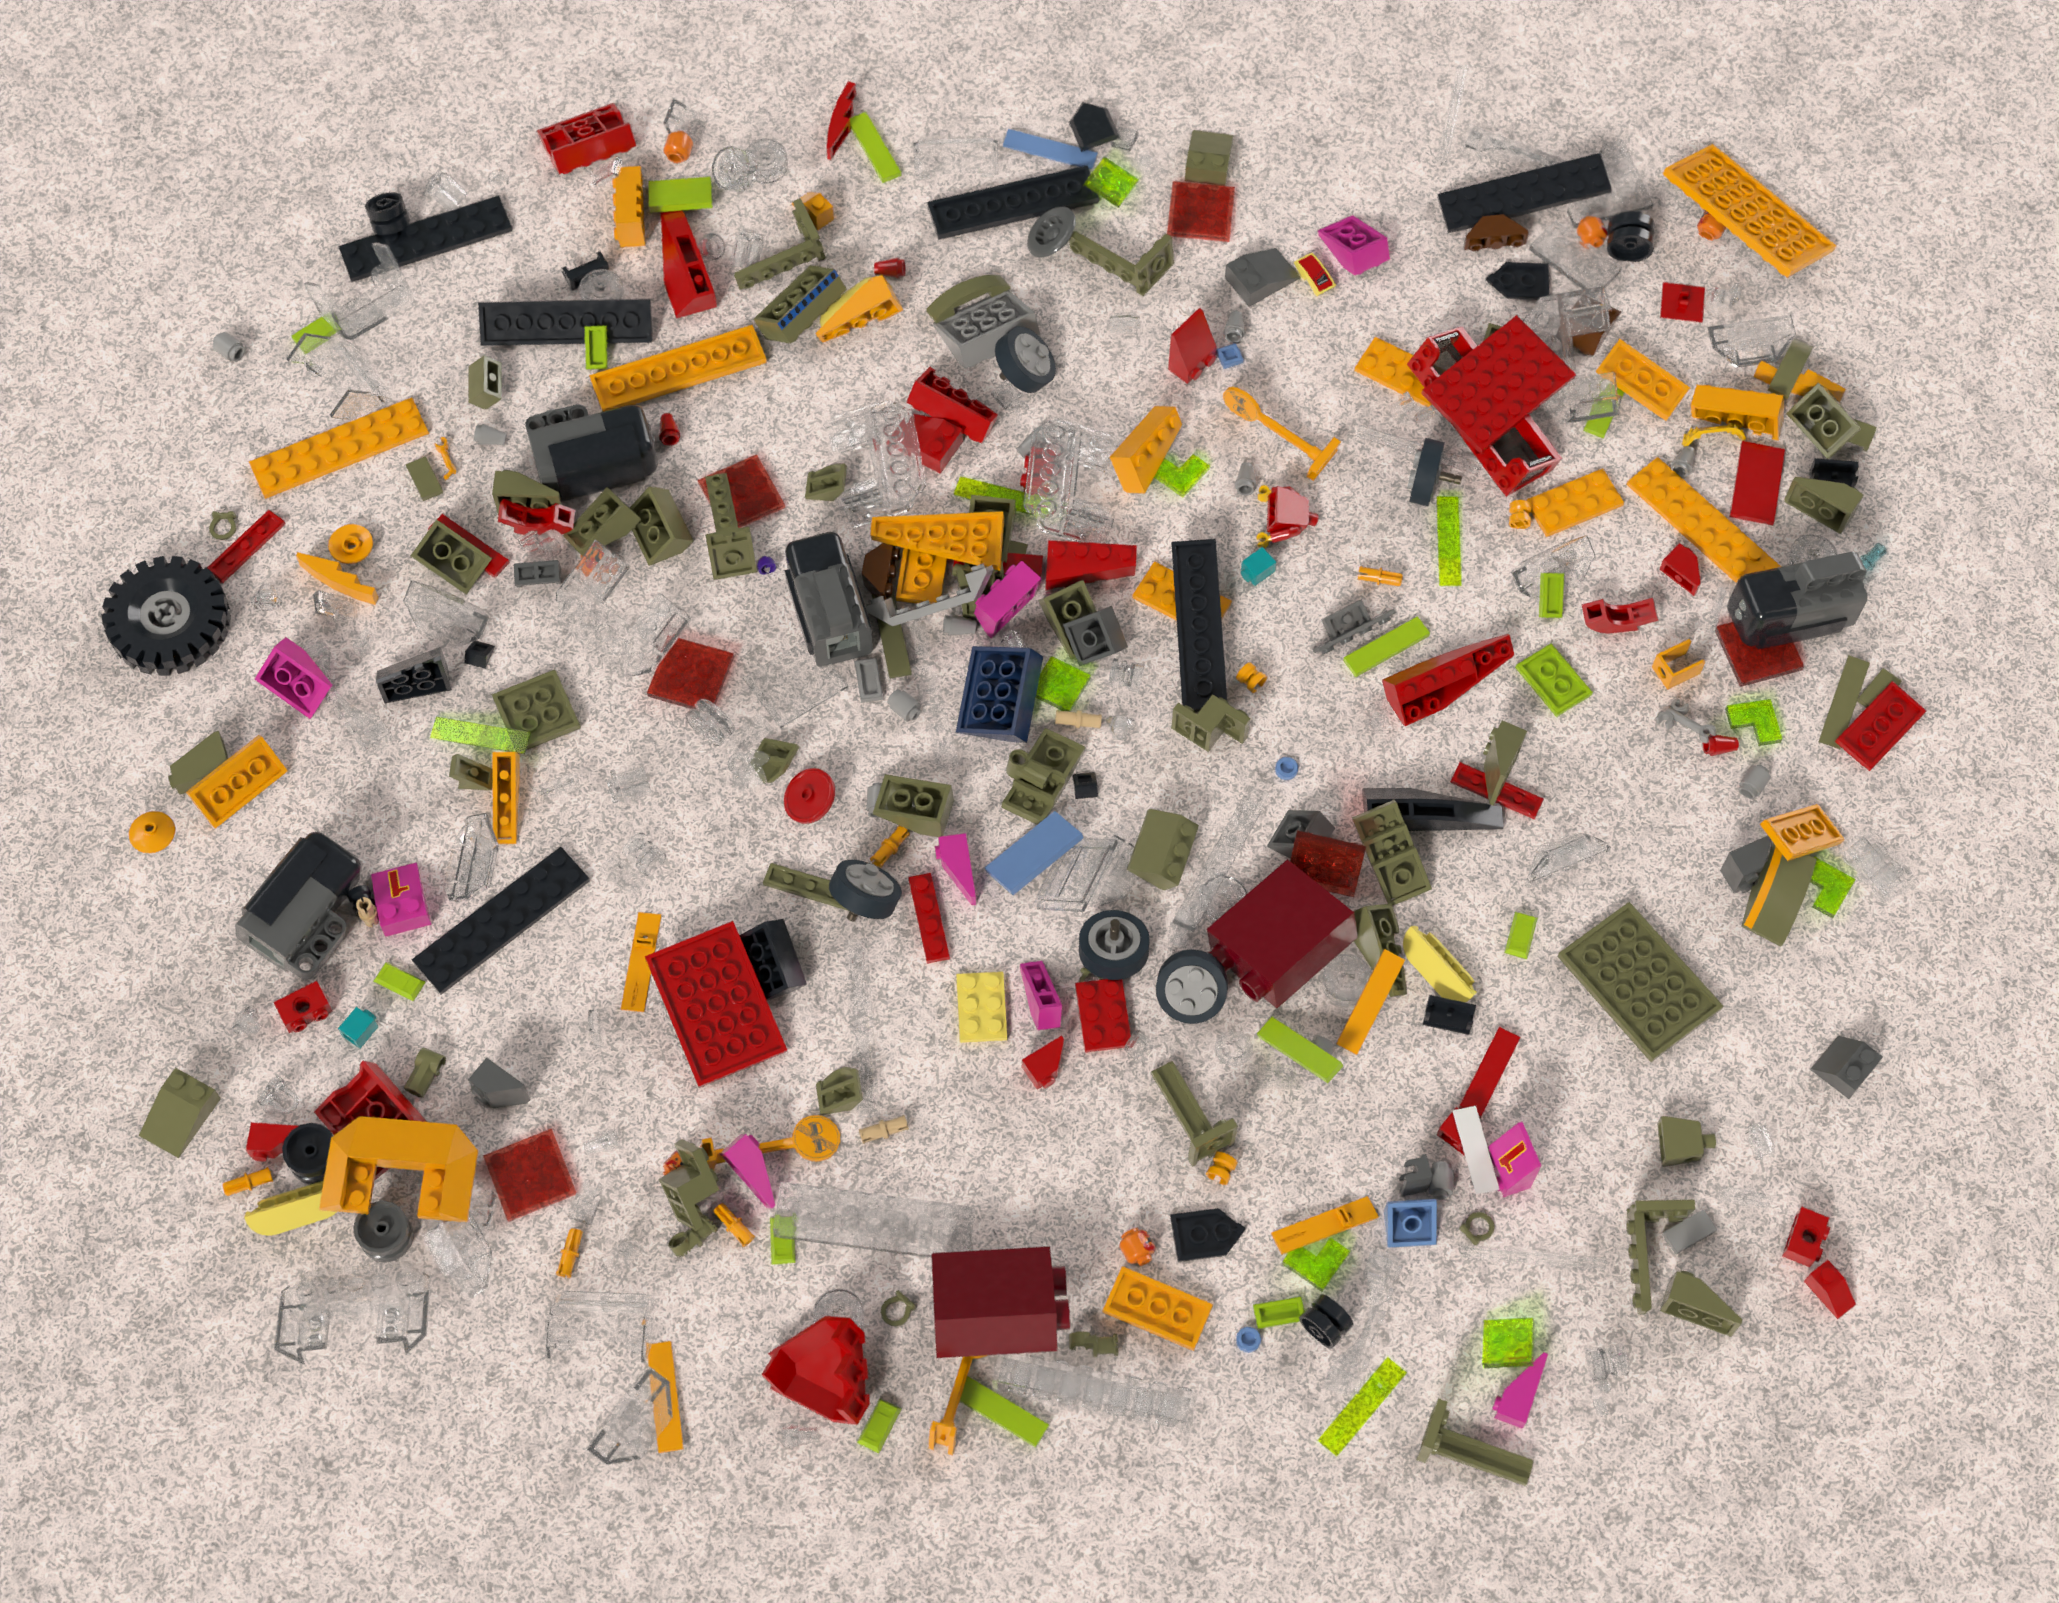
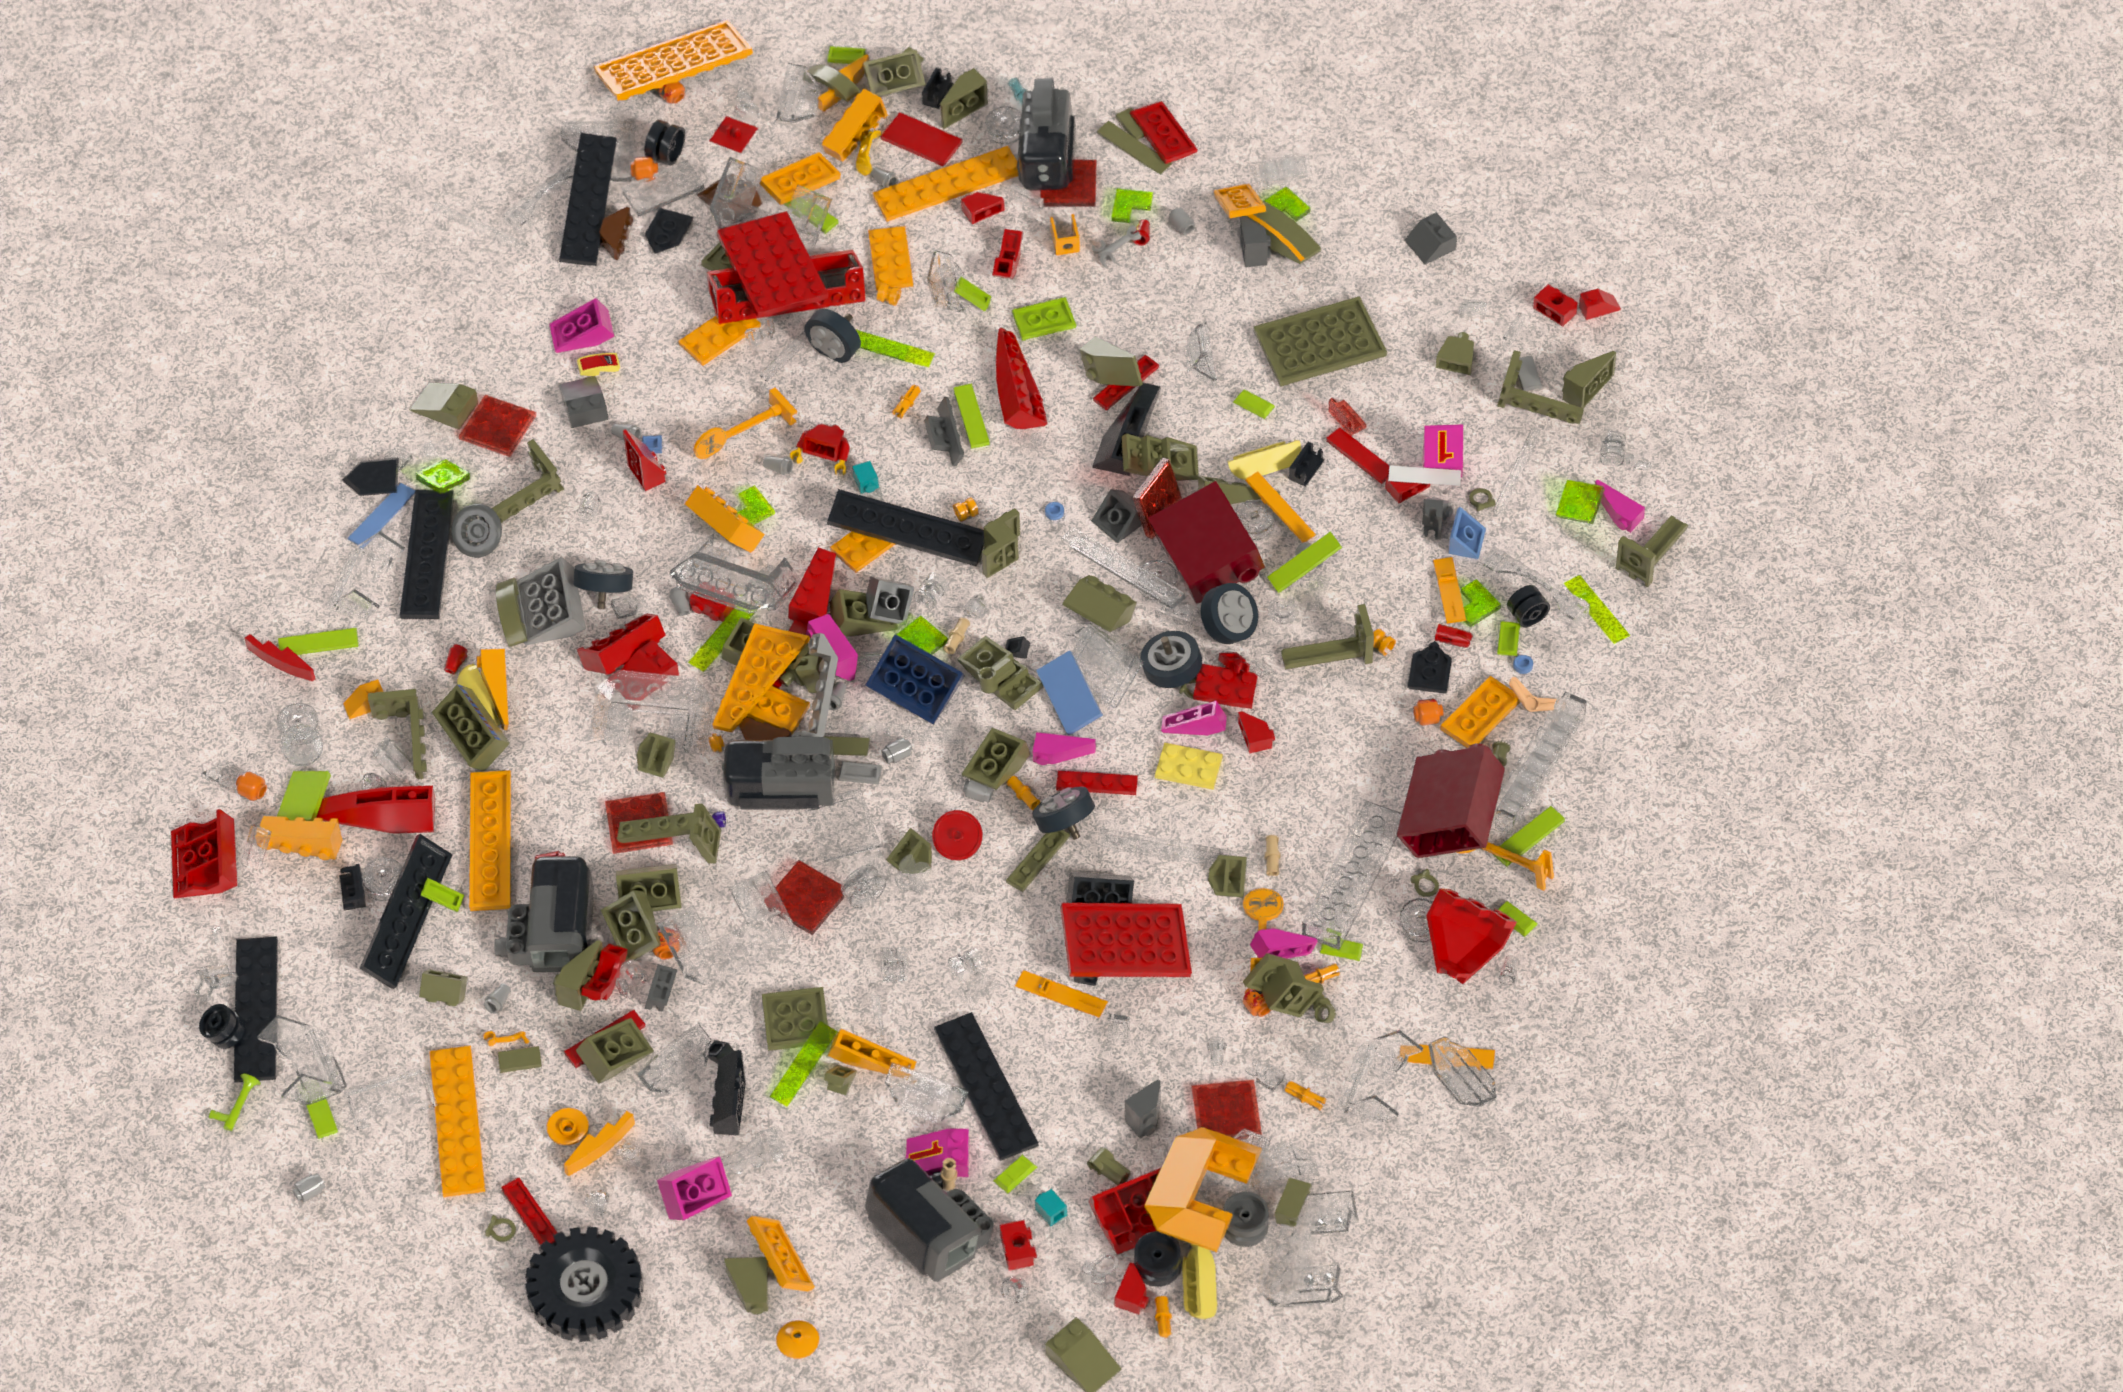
camera: 70 degrees left, 10 degrees down
none -> lime piece [209,1074,261,1131]
none -> light orange plate [708,733,724,753]
none -> lime tile [827,46,866,64]
none -> red plate [1218,652,1250,673]
none -> olive hinge [1275,1177,1312,1227]
none -> clear red panel [1329,397,1367,436]
none -> red hinge [1435,624,1473,648]
none -> light nougat piece [1509,677,1563,712]

